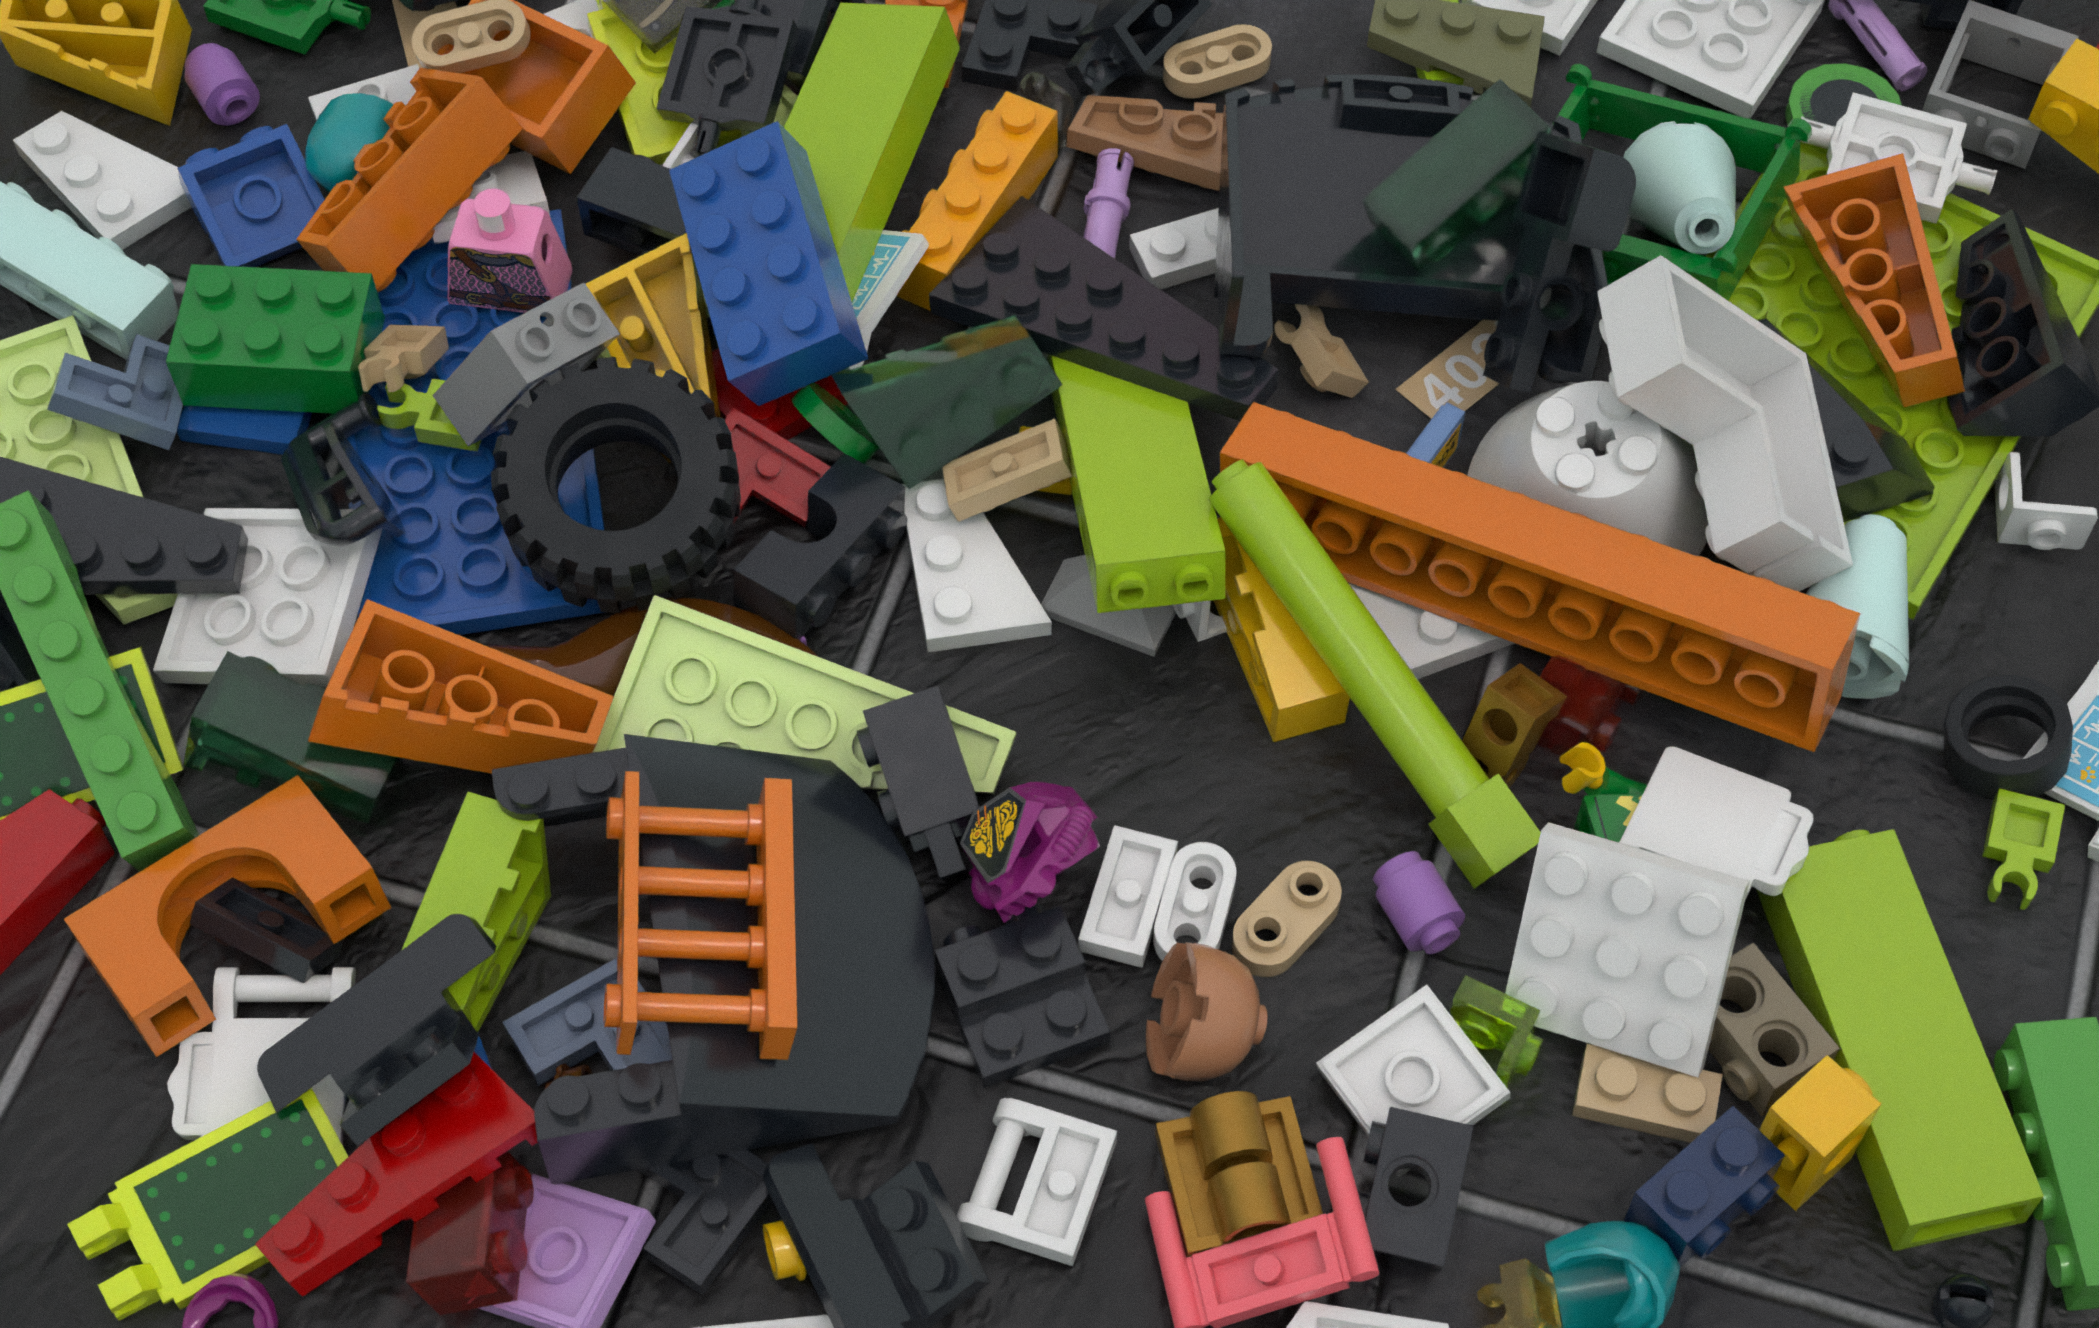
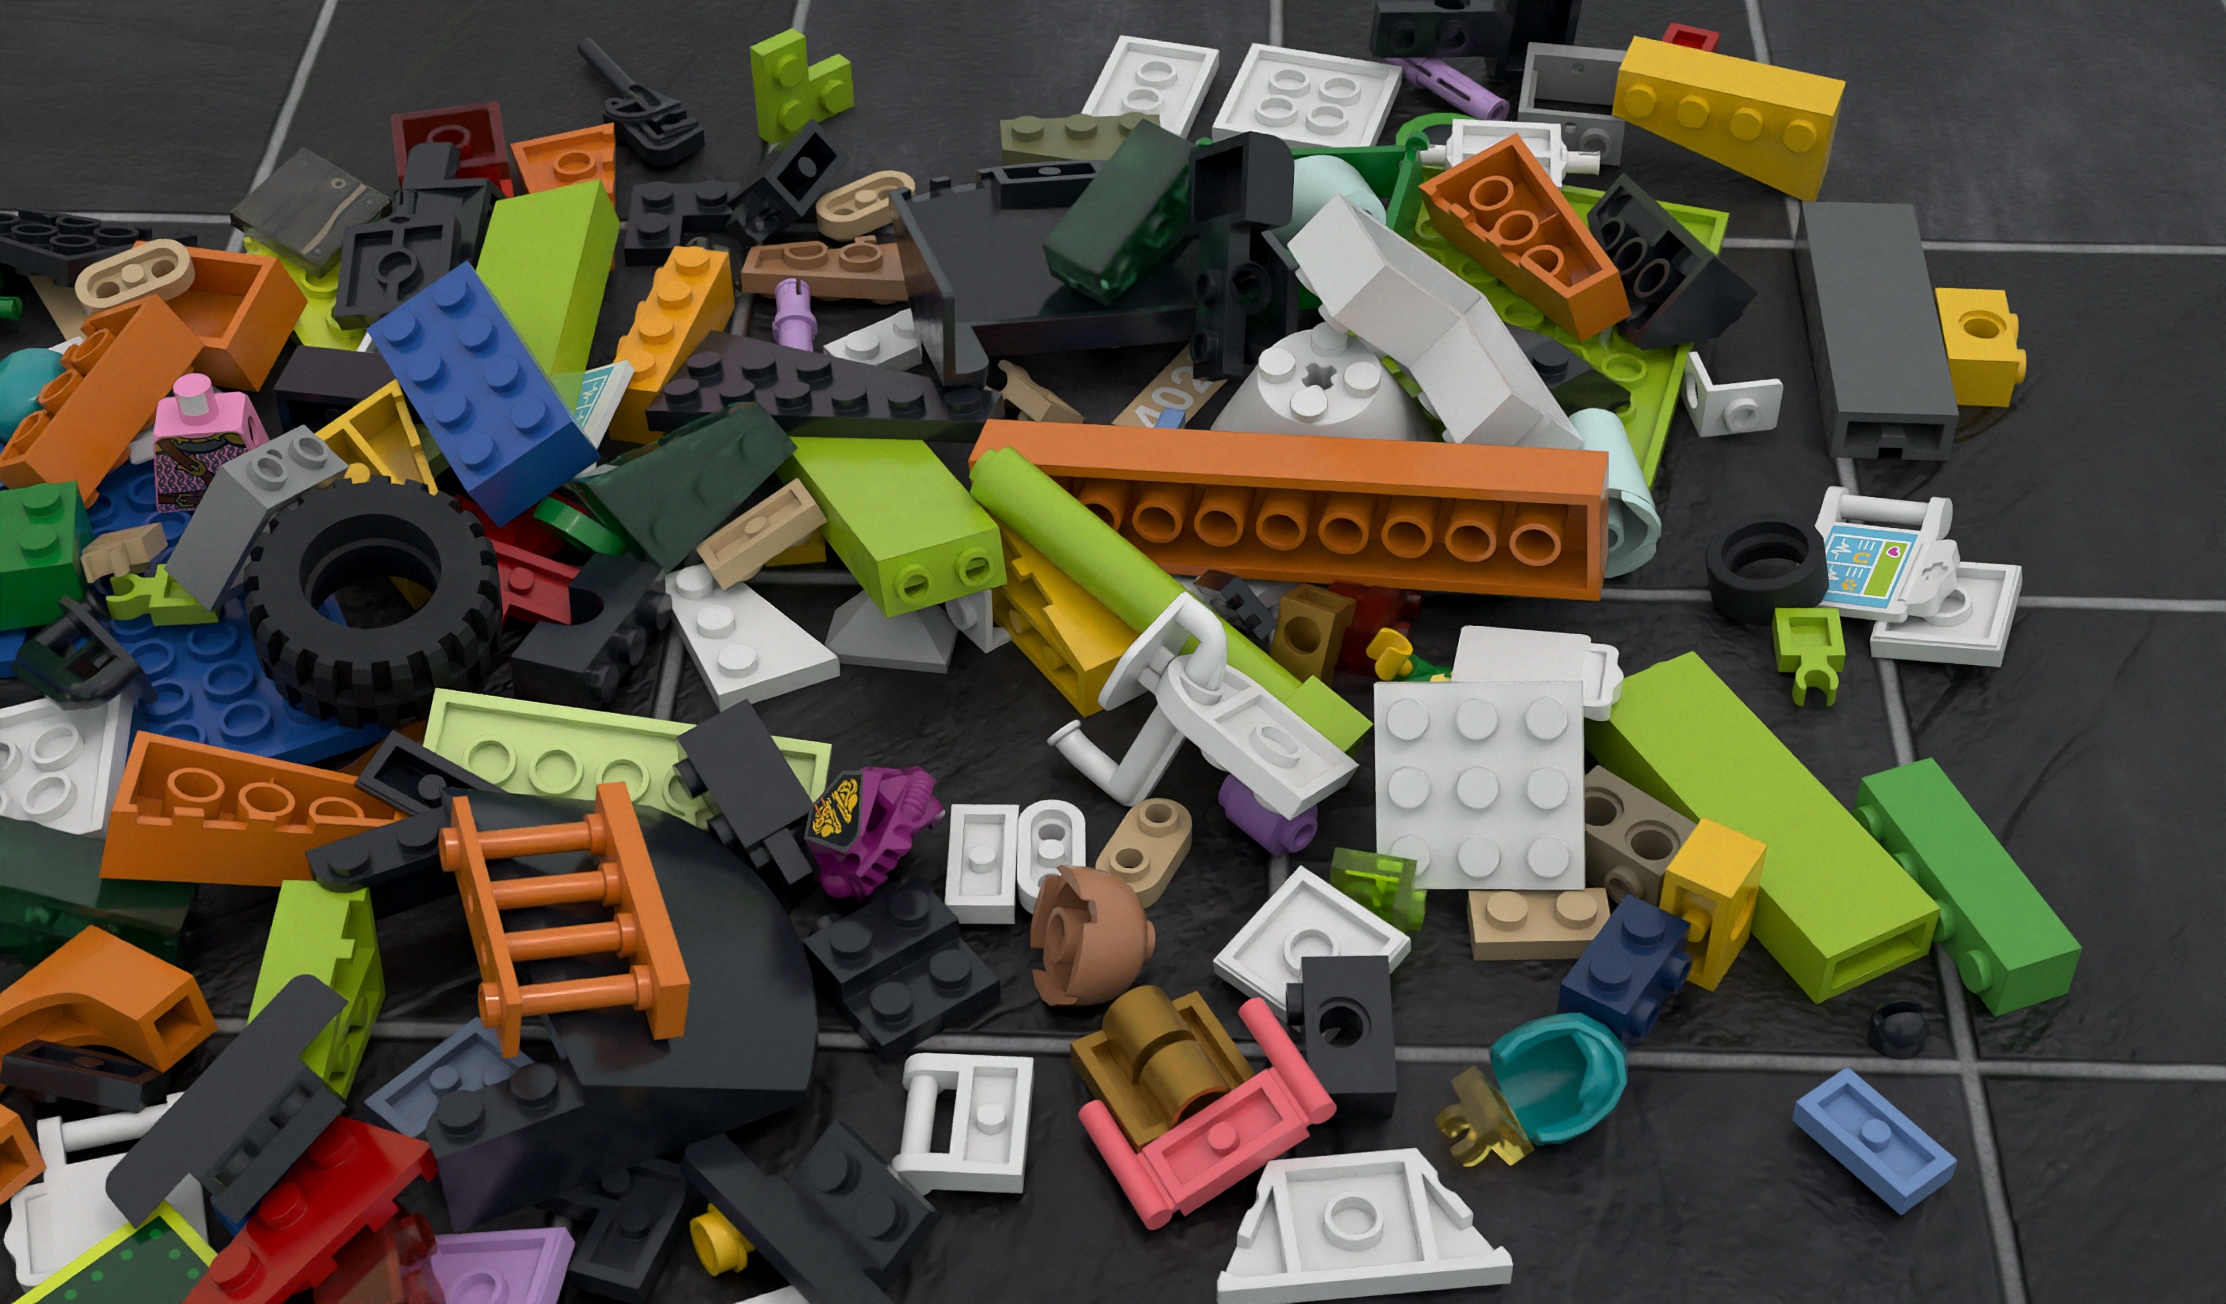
camera: 15 degrees left, 15 degrees down
none -> black slope [354,730,508,817]
none -> white plate [1047,591,1359,821]
none -> black tile [1193,569,1278,641]

